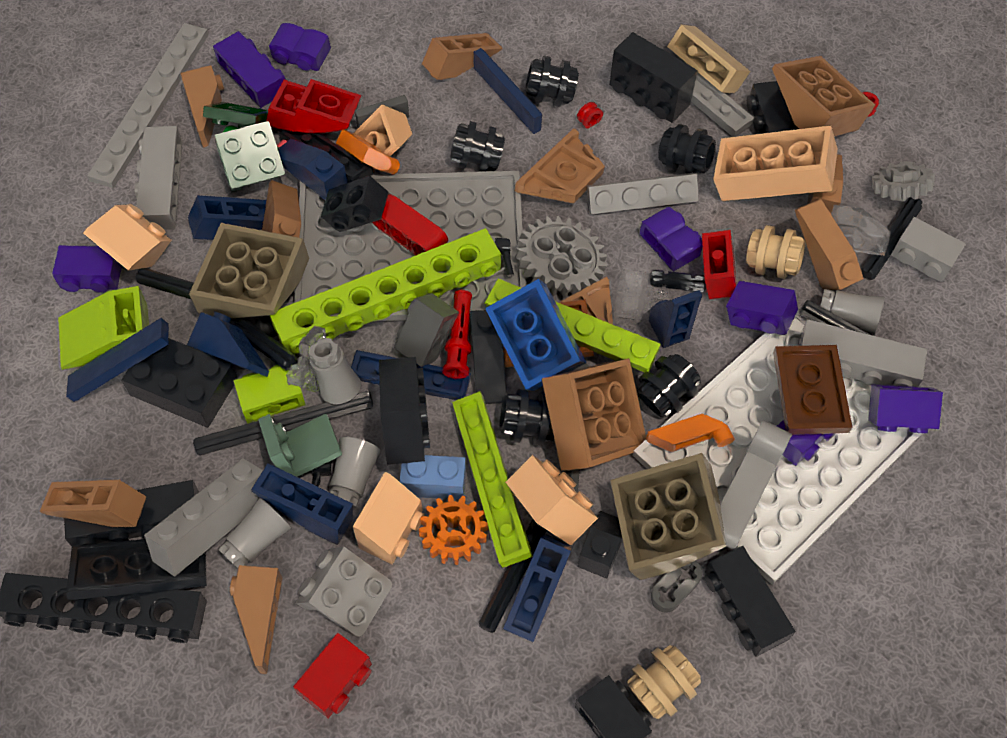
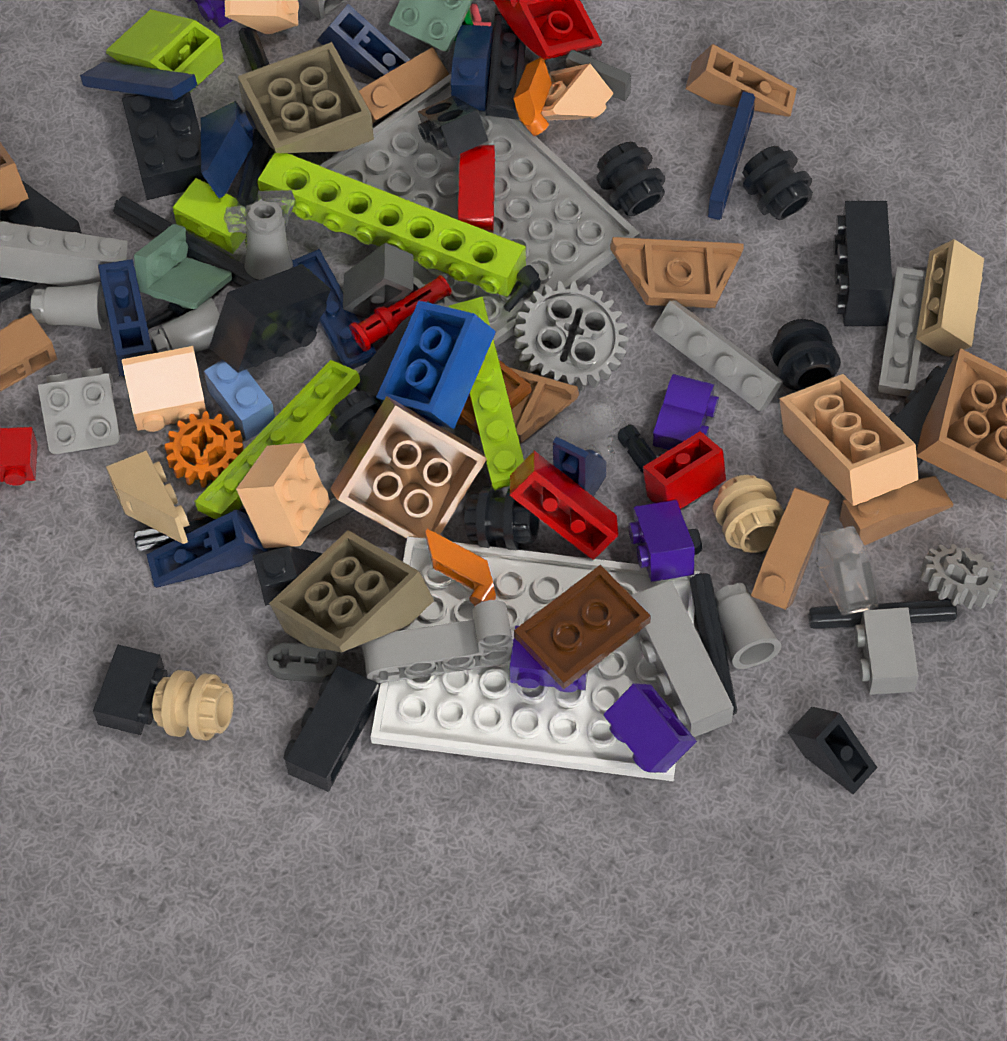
camera: 55 degrees right, 0 degrees up
red bush [577,102,603,129] -> none
none -> tan slope [106,451,189,544]
none -> red brick [510,450,618,560]
none -> black slope [788,707,878,794]

